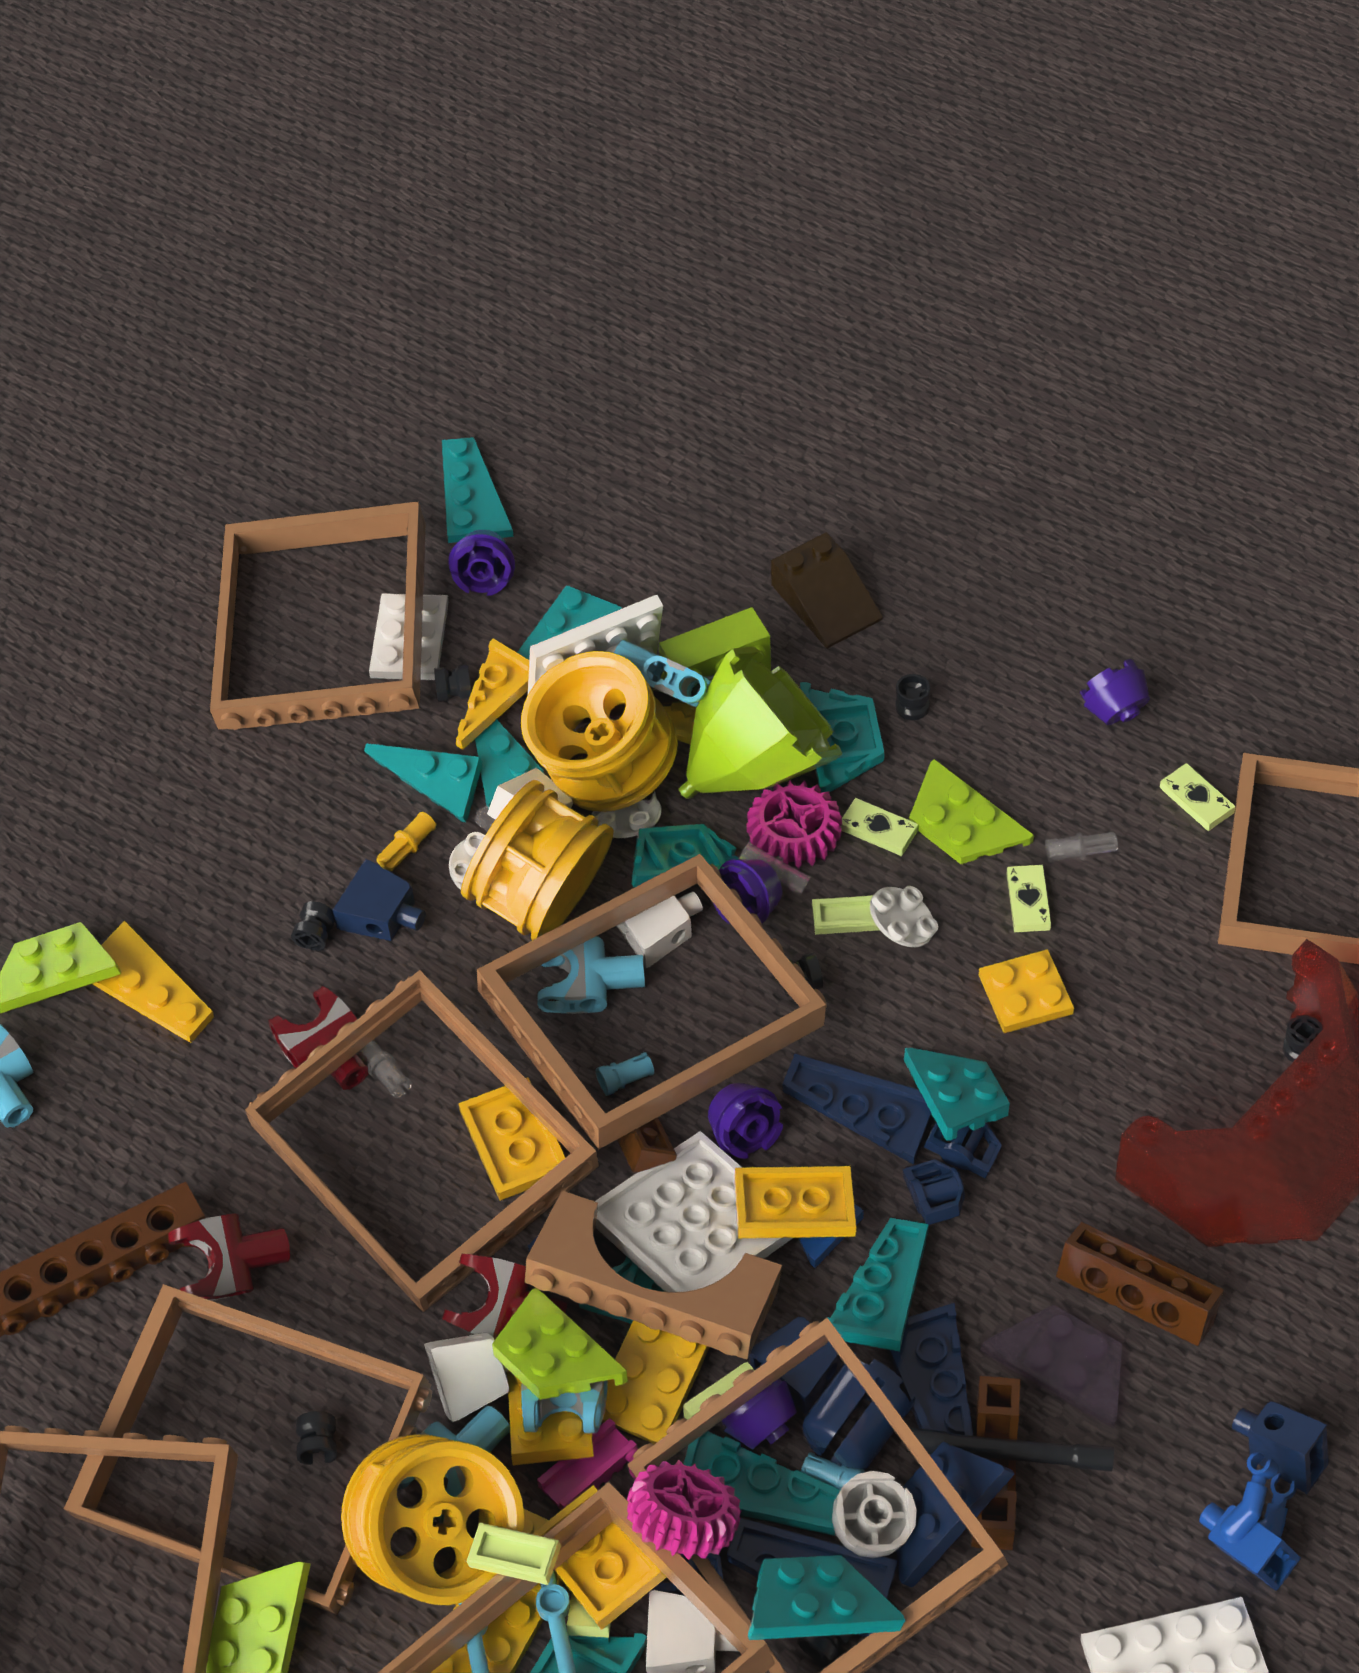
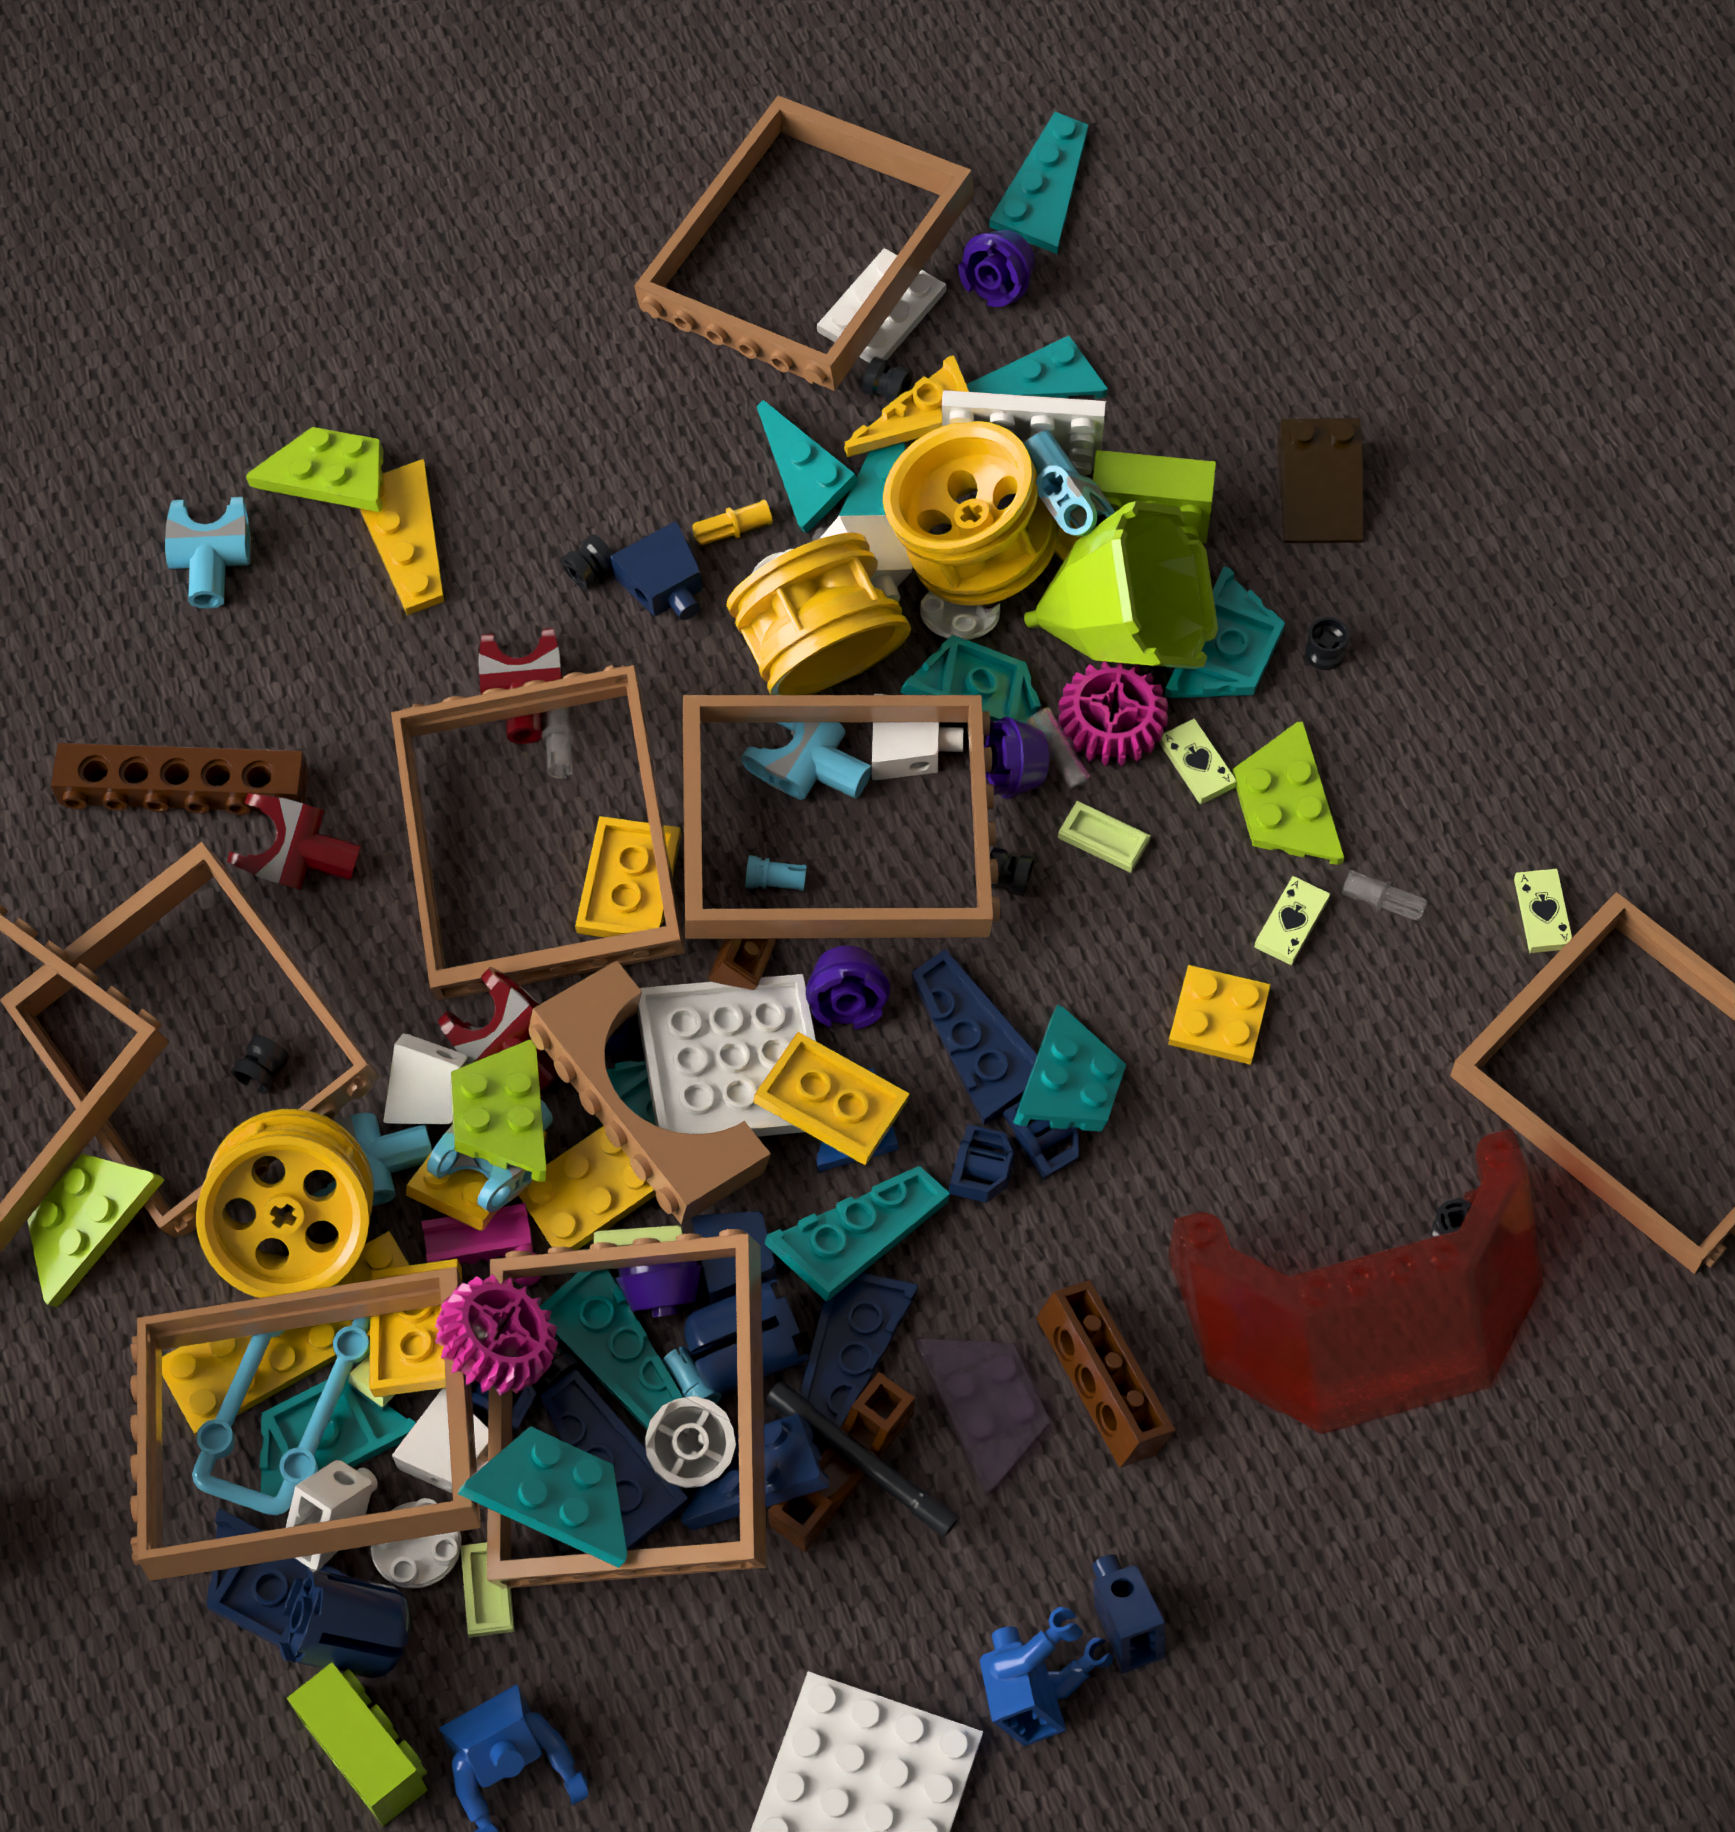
camera: 30 degrees right, 10 degrees up
yellowish green tile [466,1523,561,1585] -> none
white dish [870,886,938,947] -> none
dark purple cone [1080,659,1150,725] -> none

